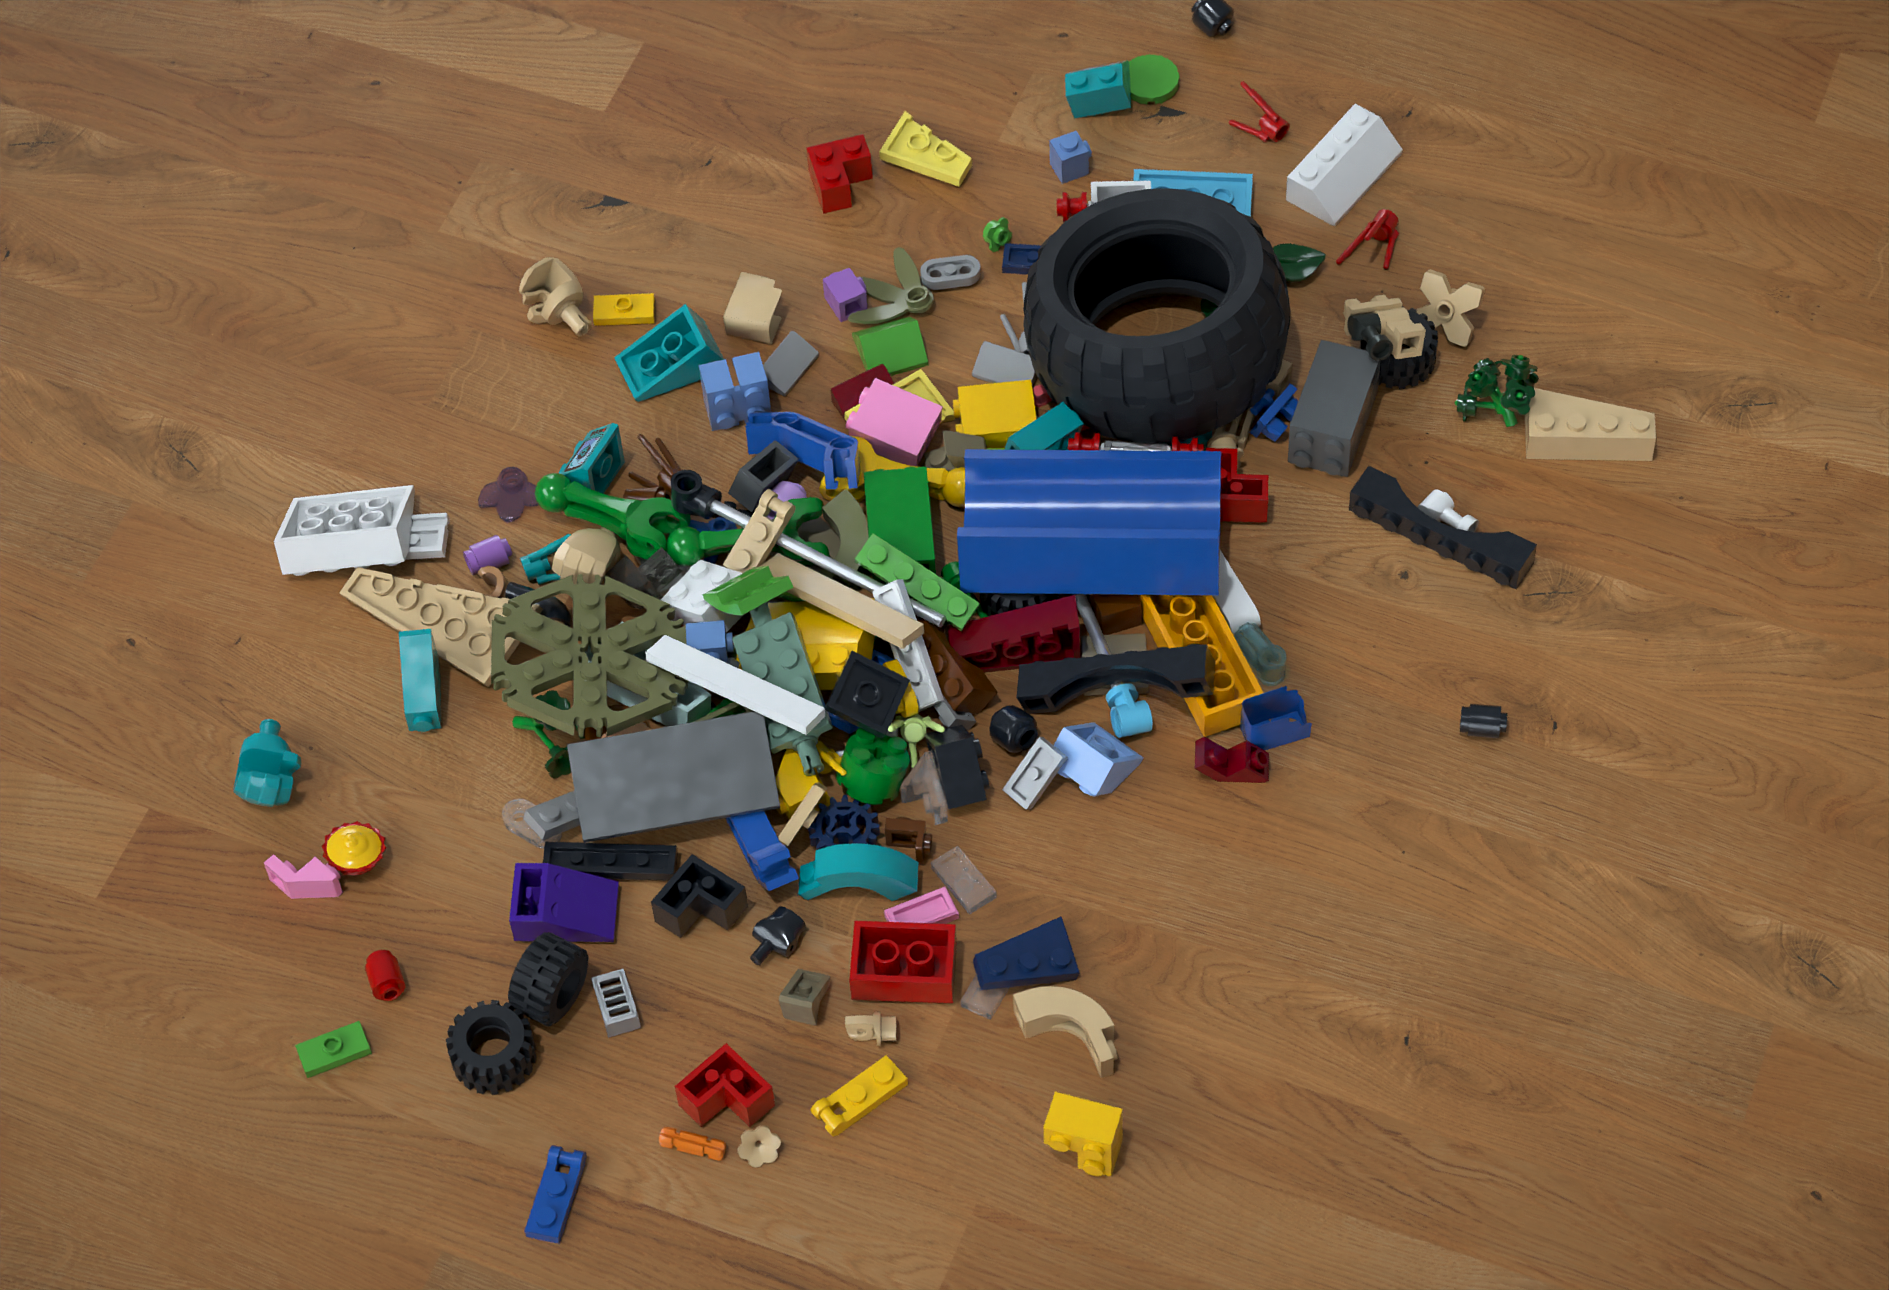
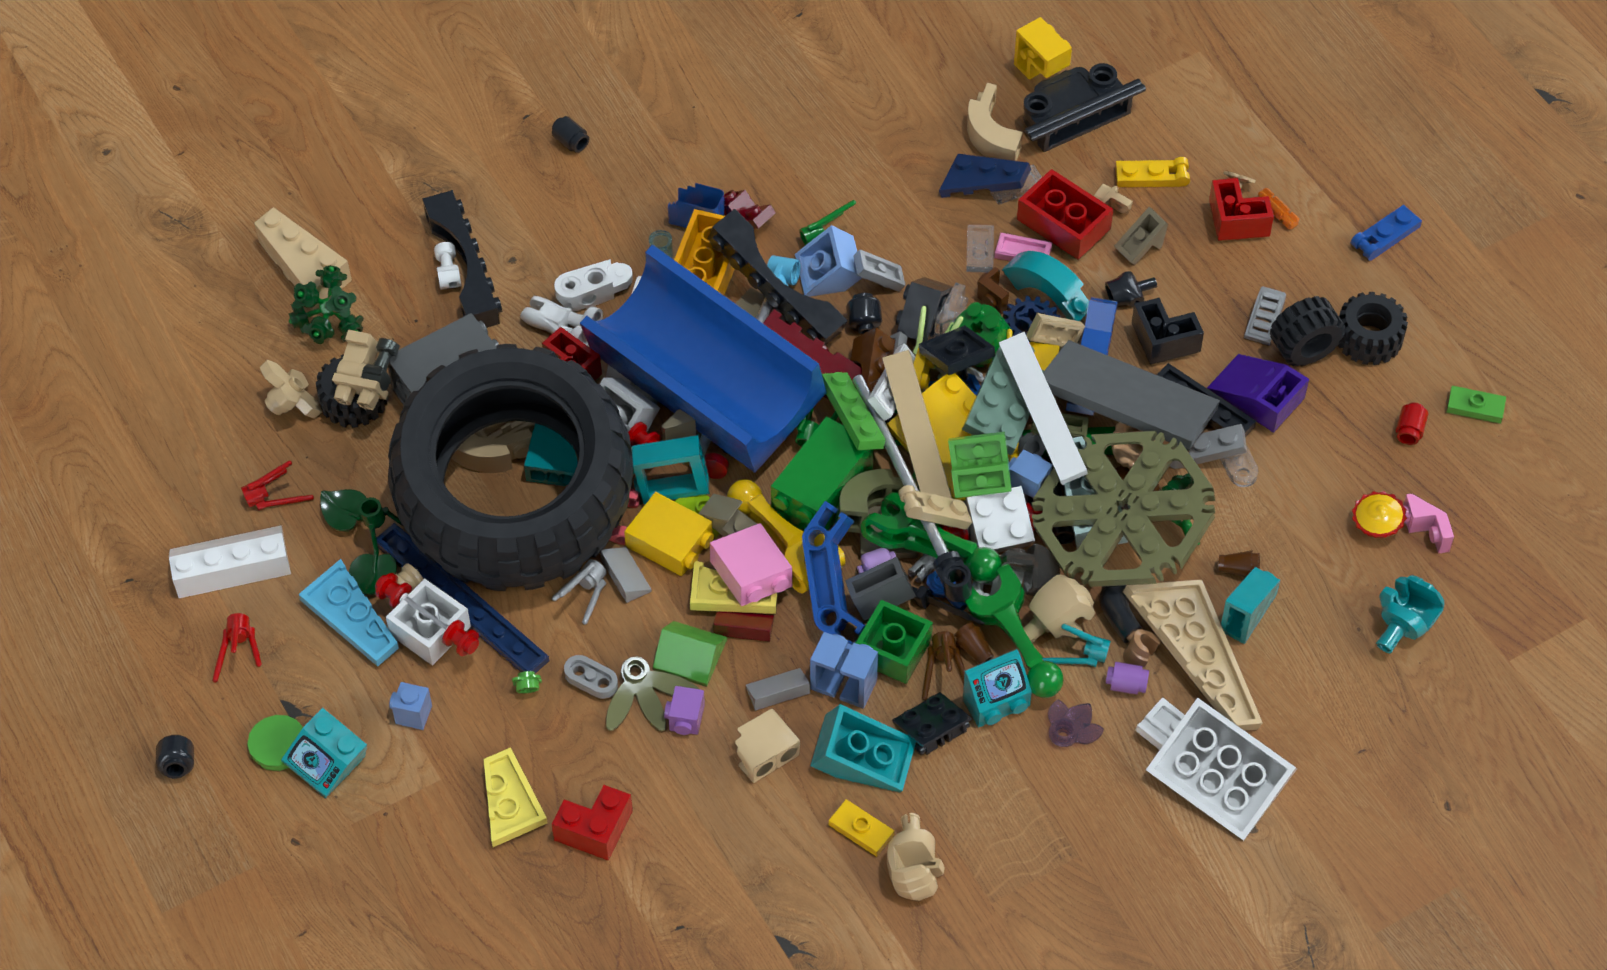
camera: 145 degrees left, 0 degrees up
none -> white piece [520,296,603,347]
none -> white piece [554,259,633,311]
none -> green plant [799,200,856,246]
none -> green brick [856,600,933,684]
none -> black hinge [892,692,972,755]
none -> black brick [1023,63,1146,152]
none -> reddish brown cone [1218,550,1260,577]

